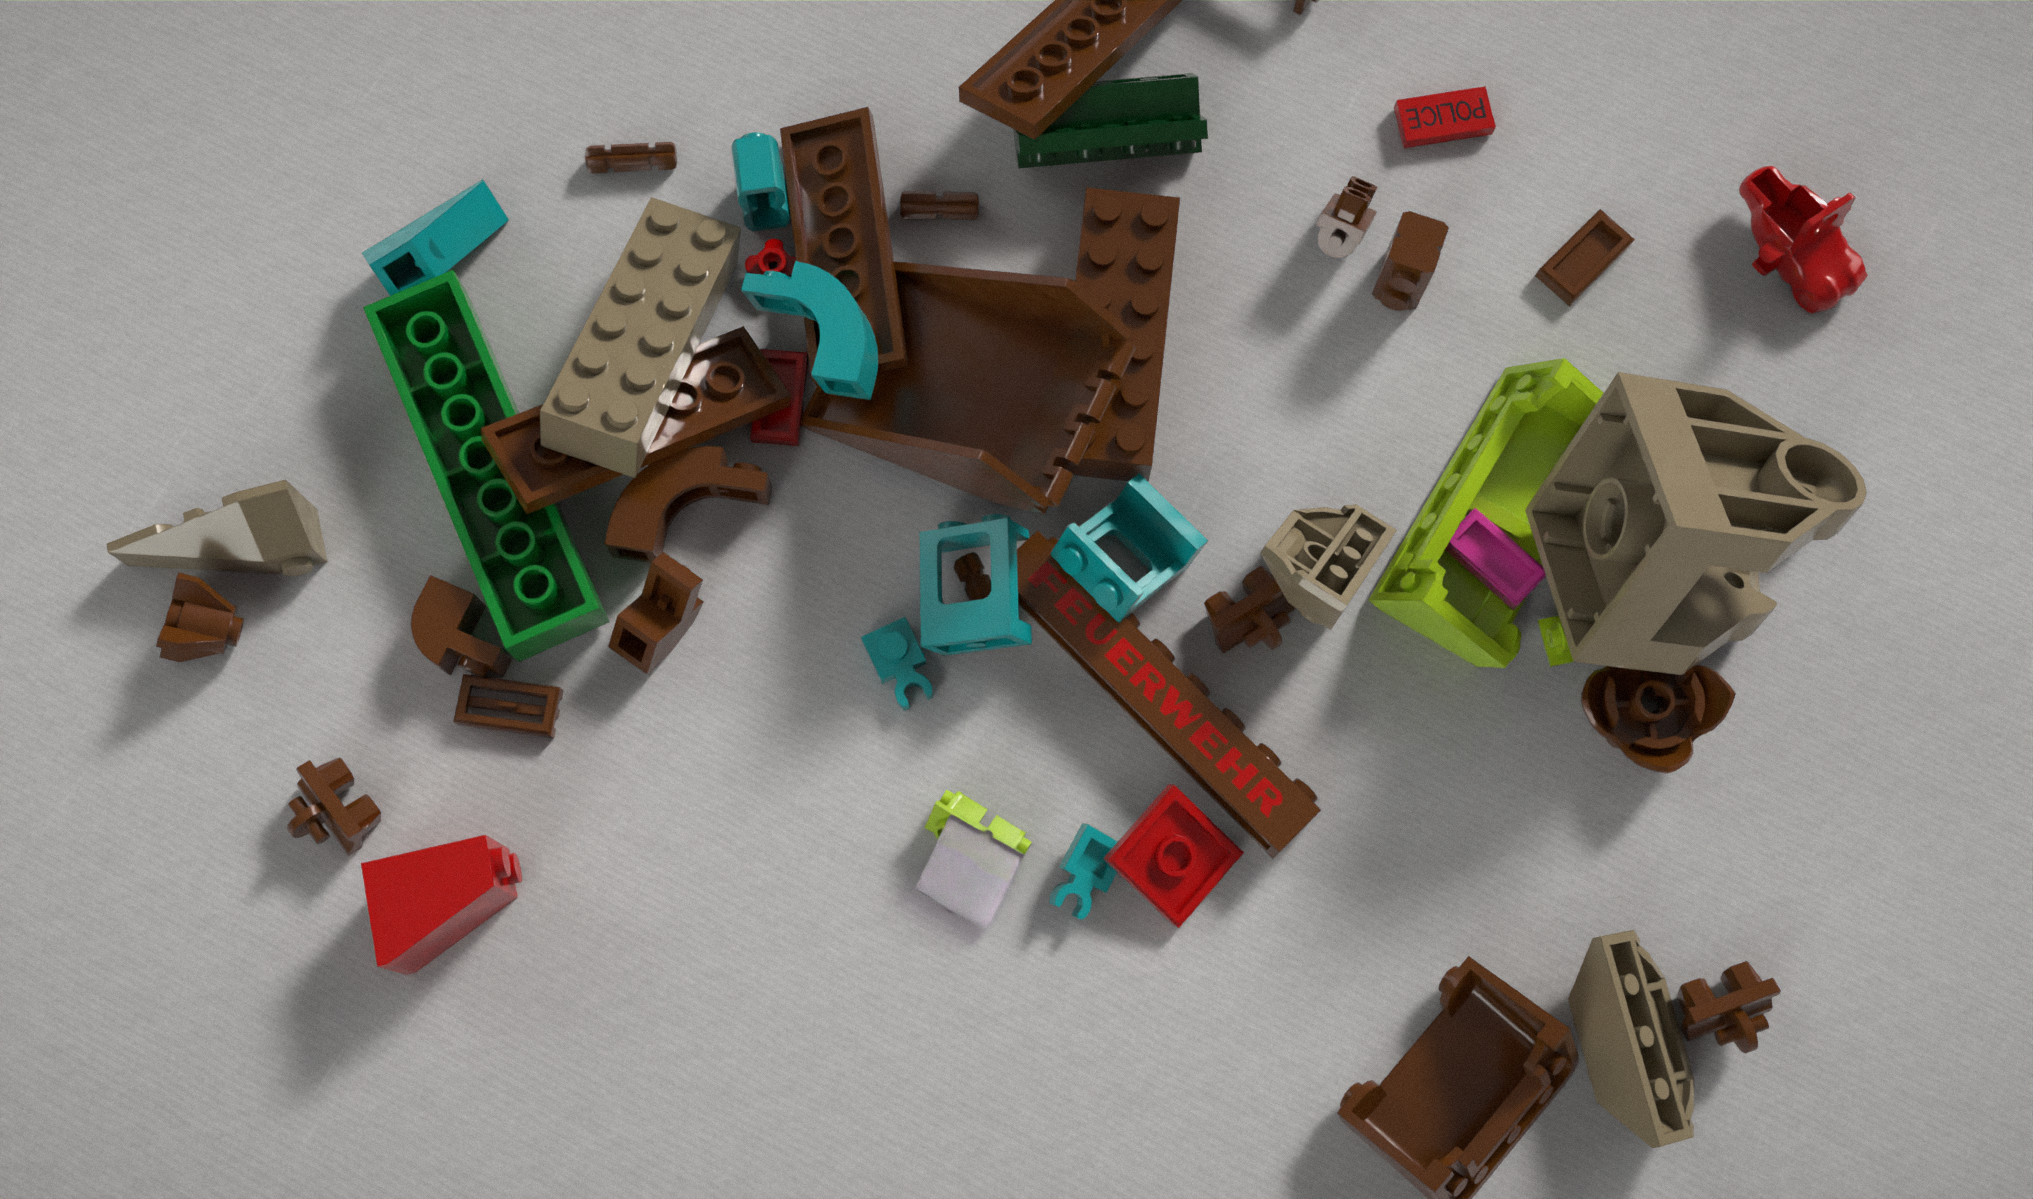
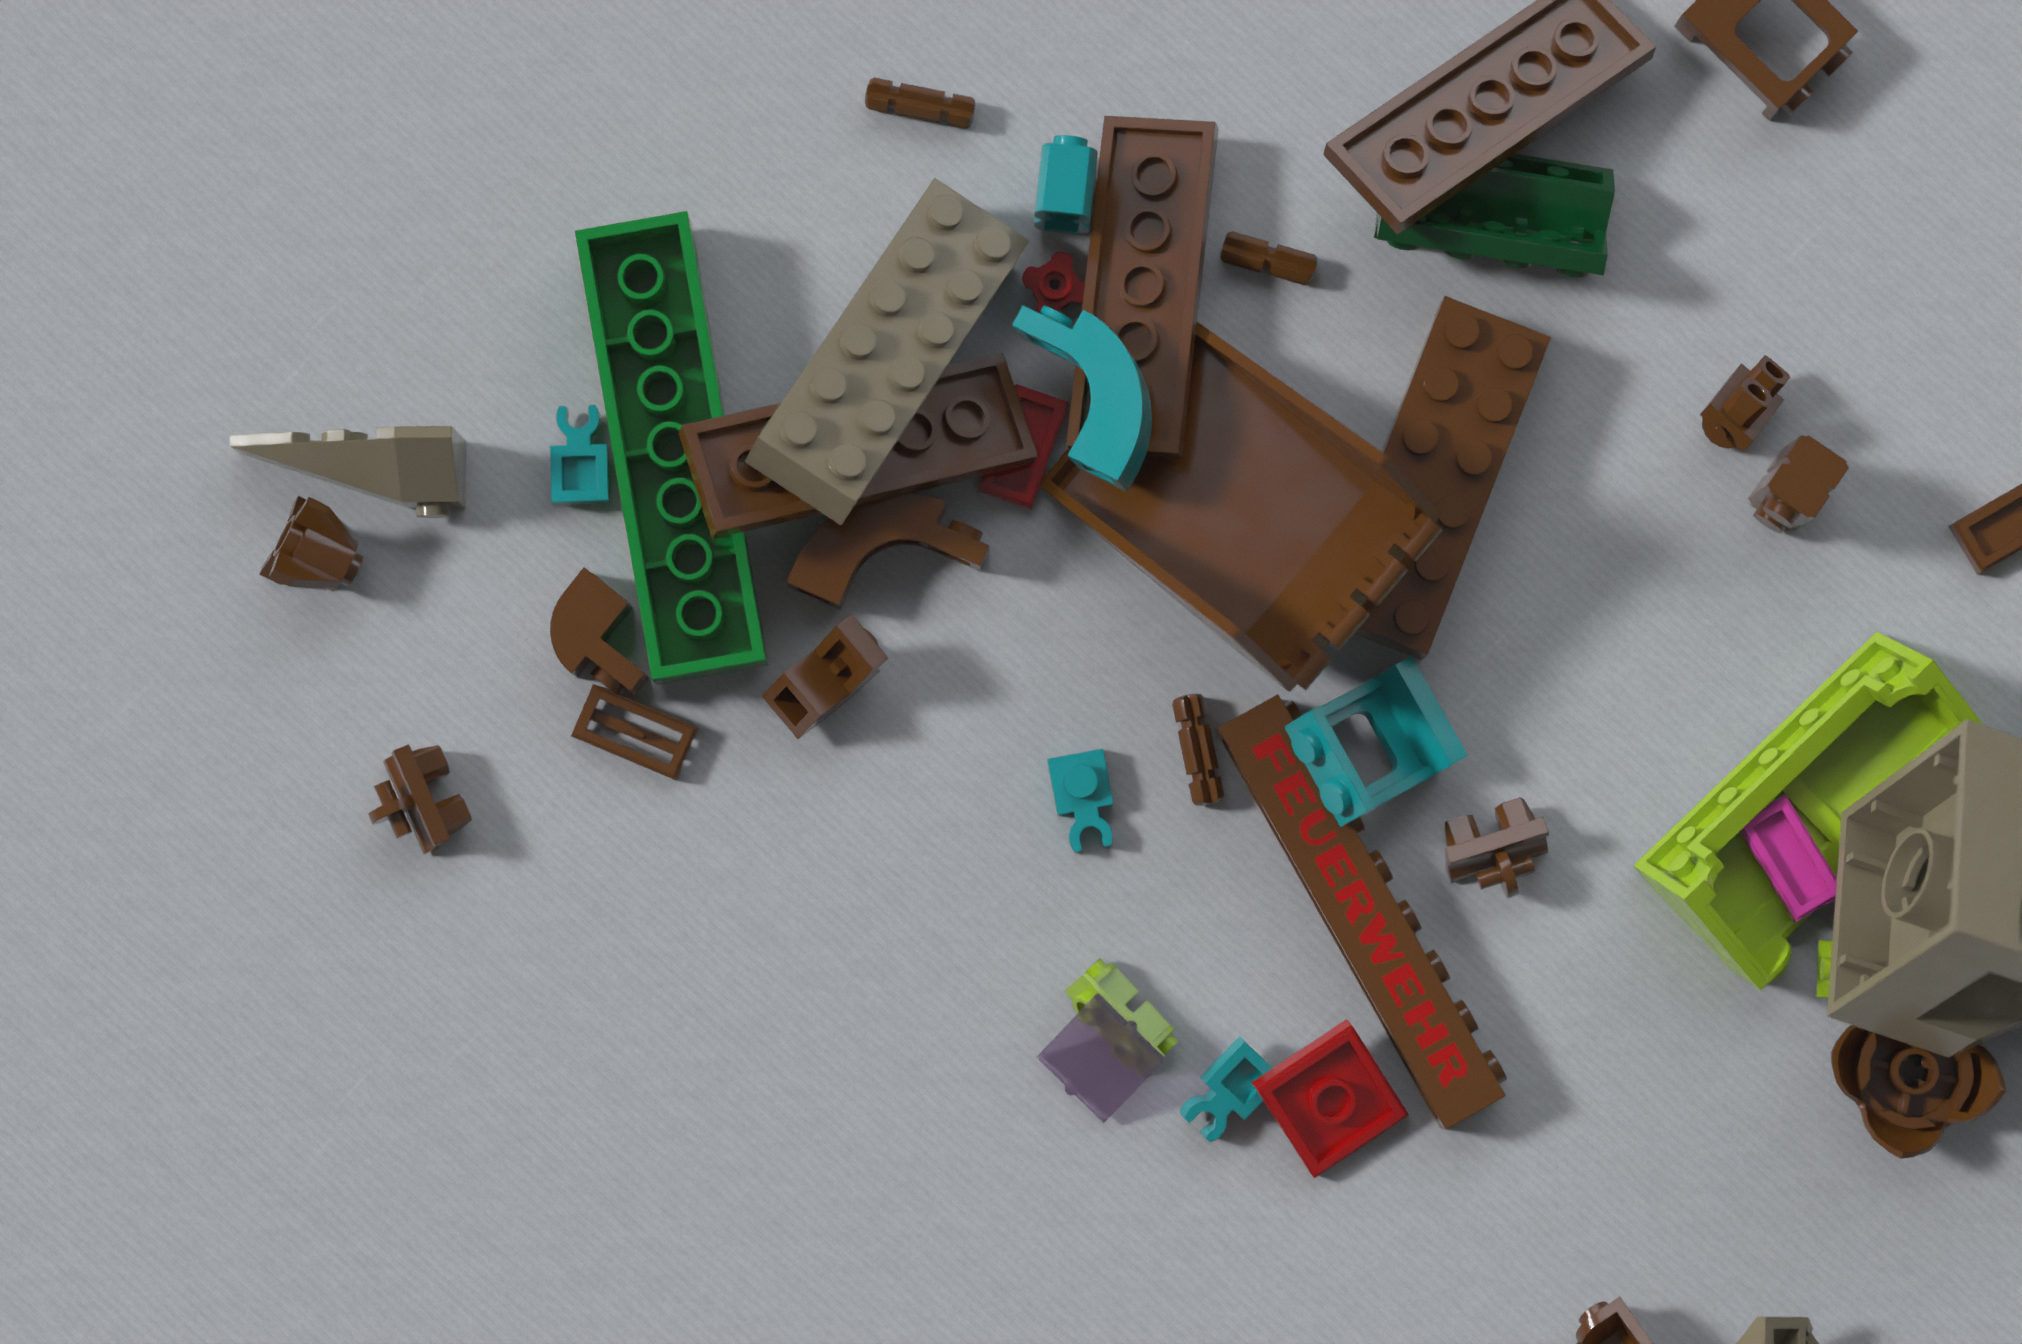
camera: 15 degrees right, 10 degrees up
red slope [361,835,522,975] -> none
teal slope [362,179,509,296] -> none
teal window [919,514,1032,656] -> none
dark tan wedge [1260,504,1397,630] -> none
red tile [1394,86,1496,149] -> none
none -> teal plate [550,405,610,505]

